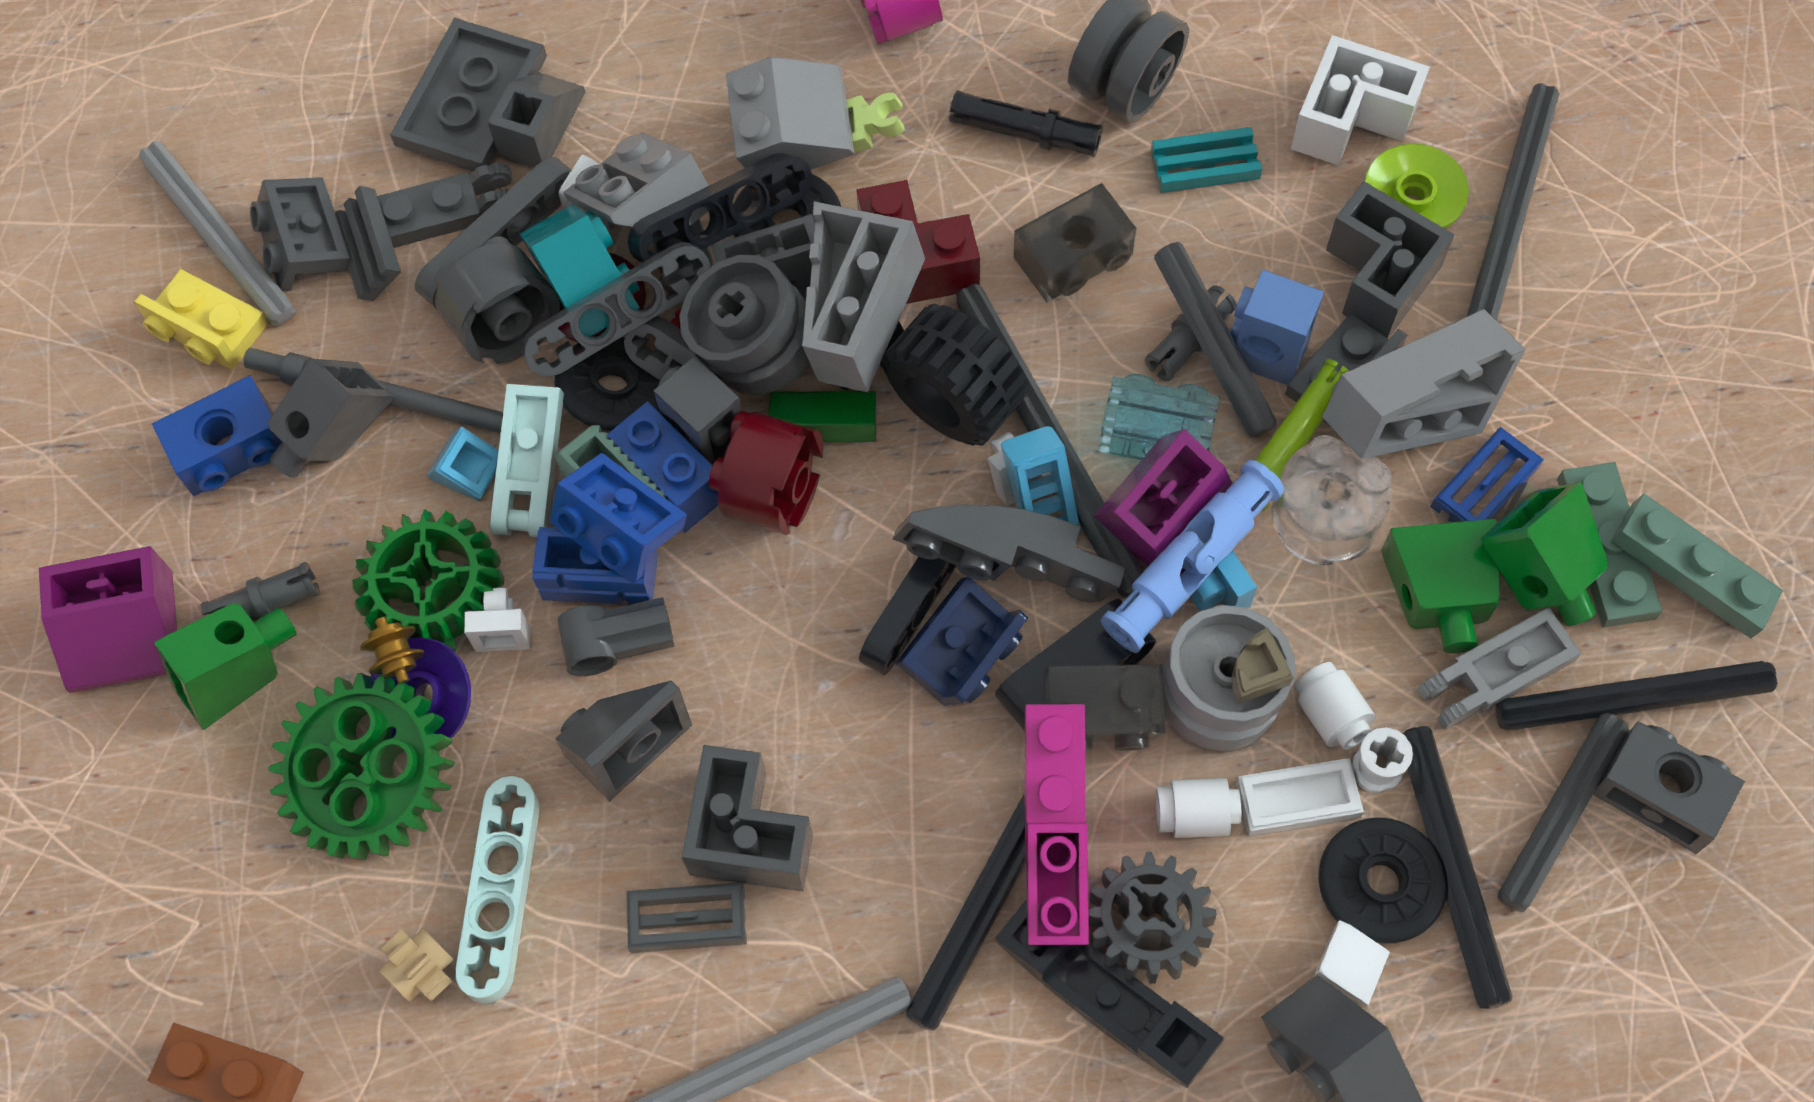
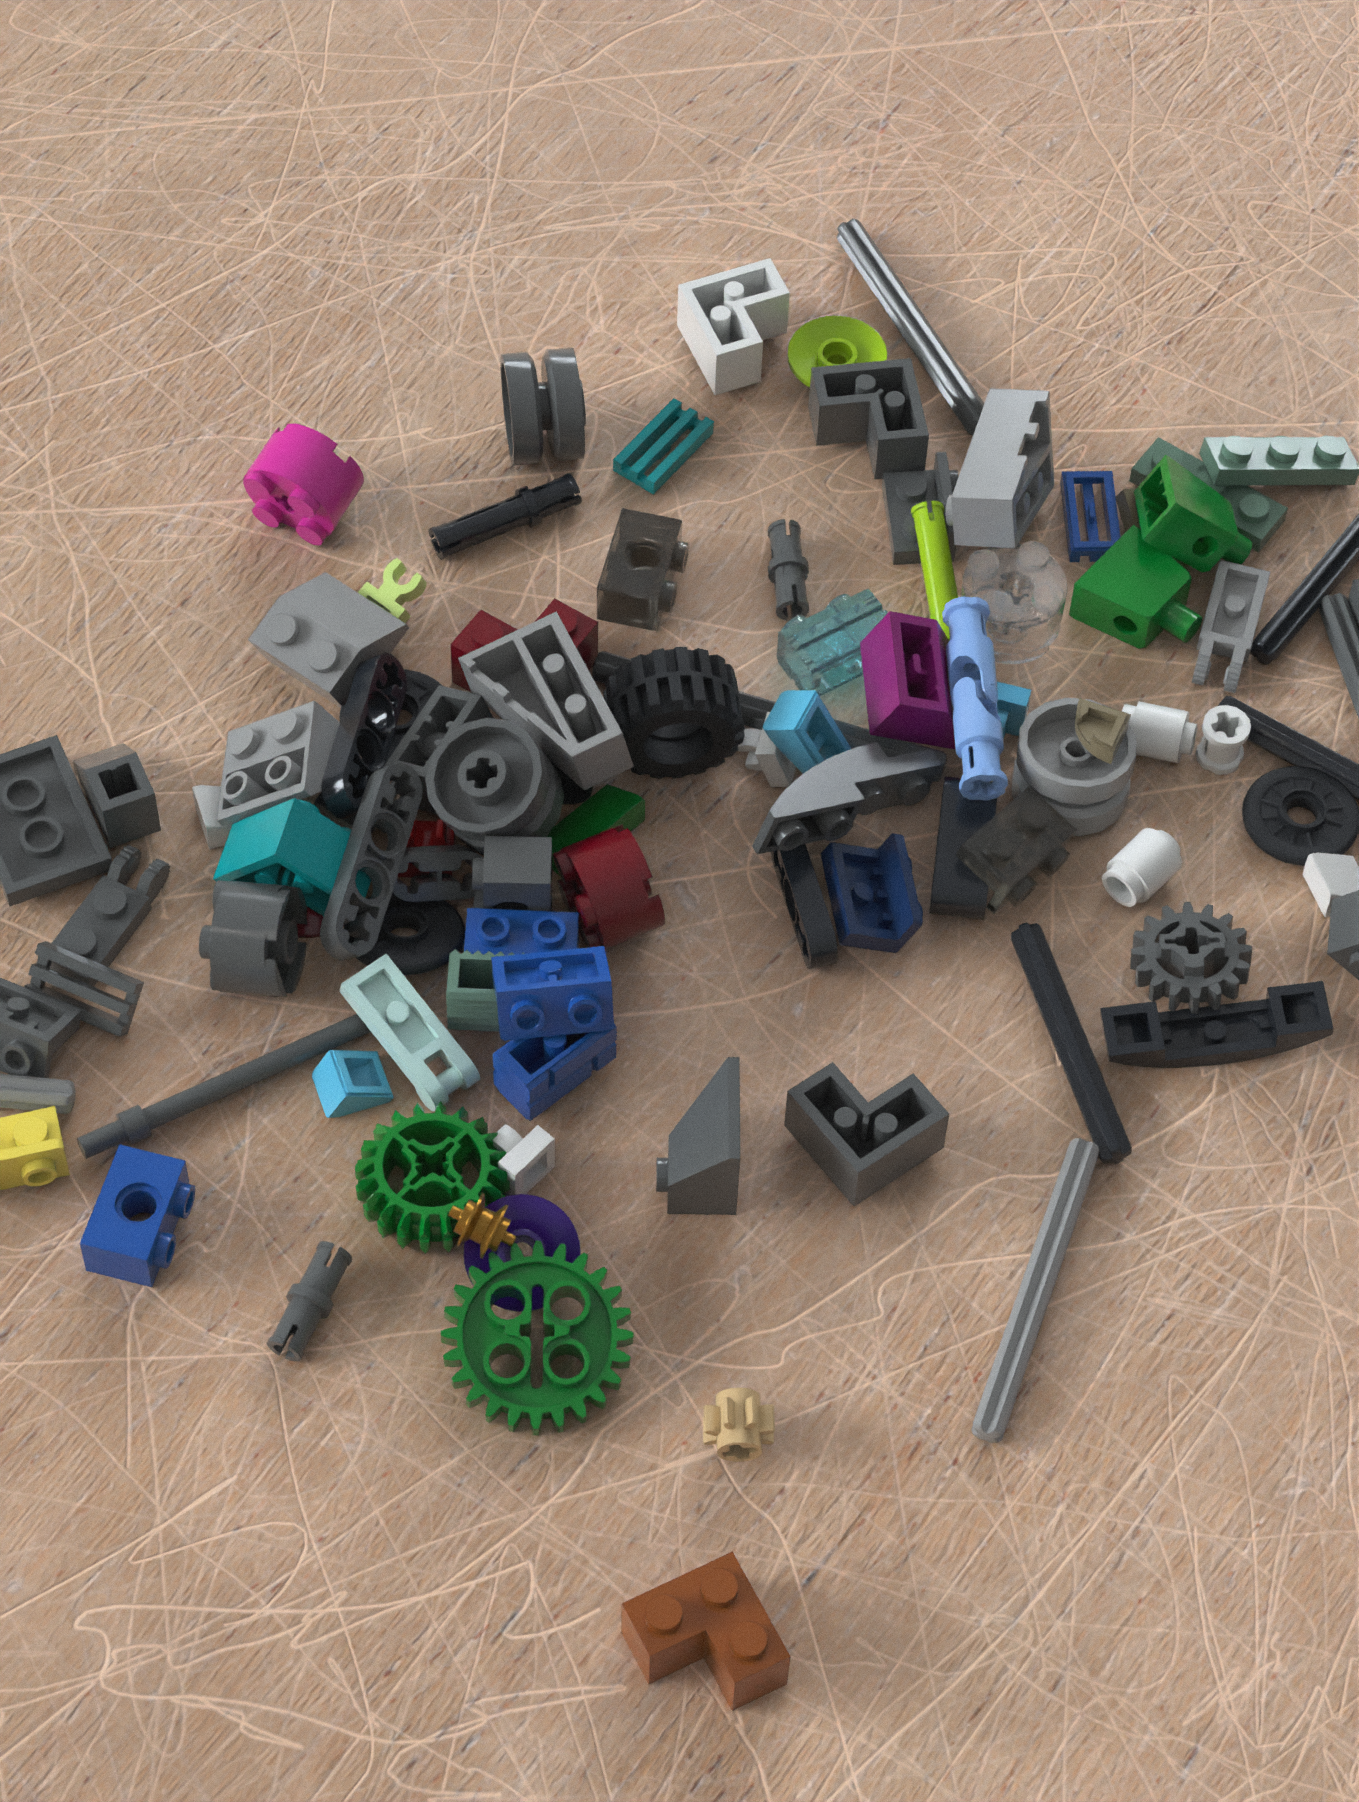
camera: 50 degrees left, 10 degrees down
magenta slope [39,546,177,693] -> none
green torso [154,603,297,730] -> none
dark grey torso [268,359,395,478] -> none
dark grey beam [415,157,572,309] -> none
light aqua beam [455,776,540,1004] -> none
dark grey piece [558,597,675,676] -> none
dark grey tile [627,882,747,953] -> none
dark pink slope [1024,704,1089,945] -> none
dark grey axle [1154,242,1277,437] -> none
medium blue brick [1230,270,1324,386] -> none
white tile [1236,758,1364,837] -> none

